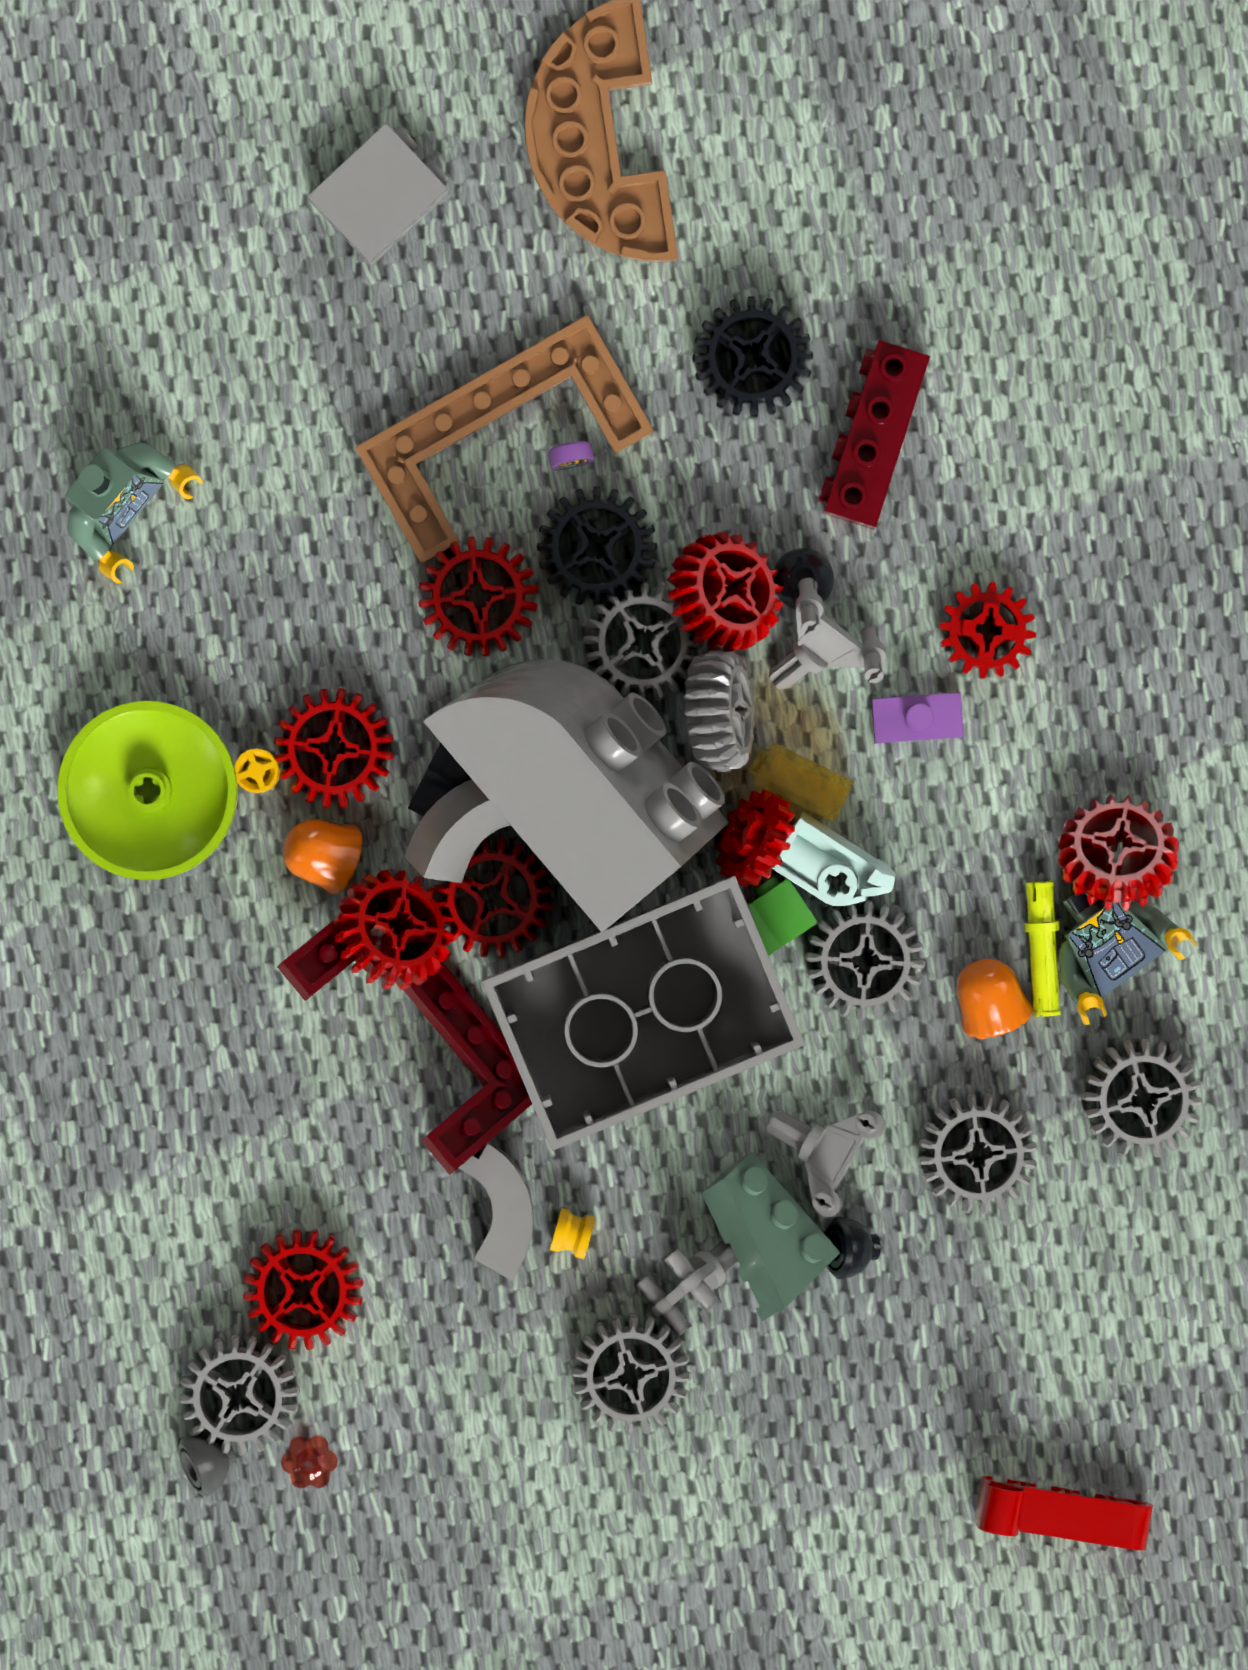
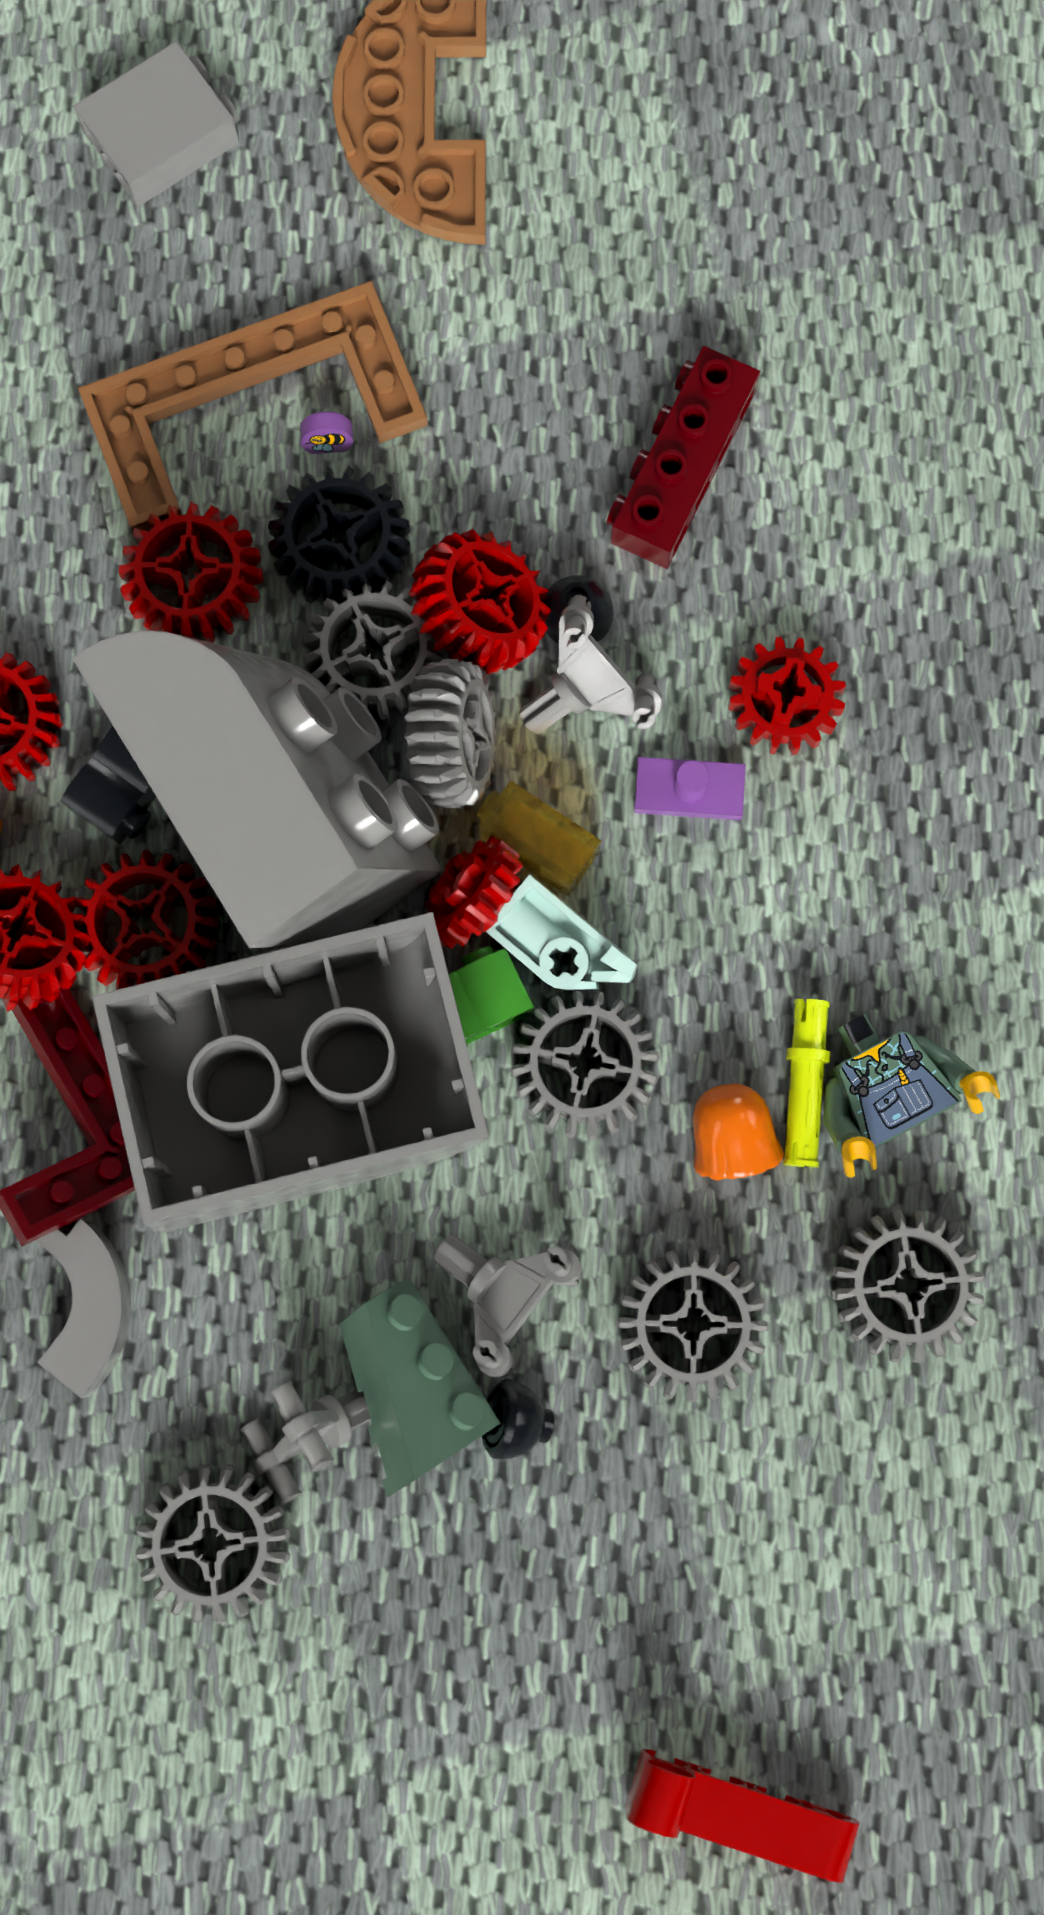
camera: 10 degrees right, 10 degrees down
light grey arch [404,779,511,883] -> none
yellow wheel [550,1207,596,1260] -> none
black gear [692,296,813,418] -> none
red gear [1057,794,1179,912] -> none

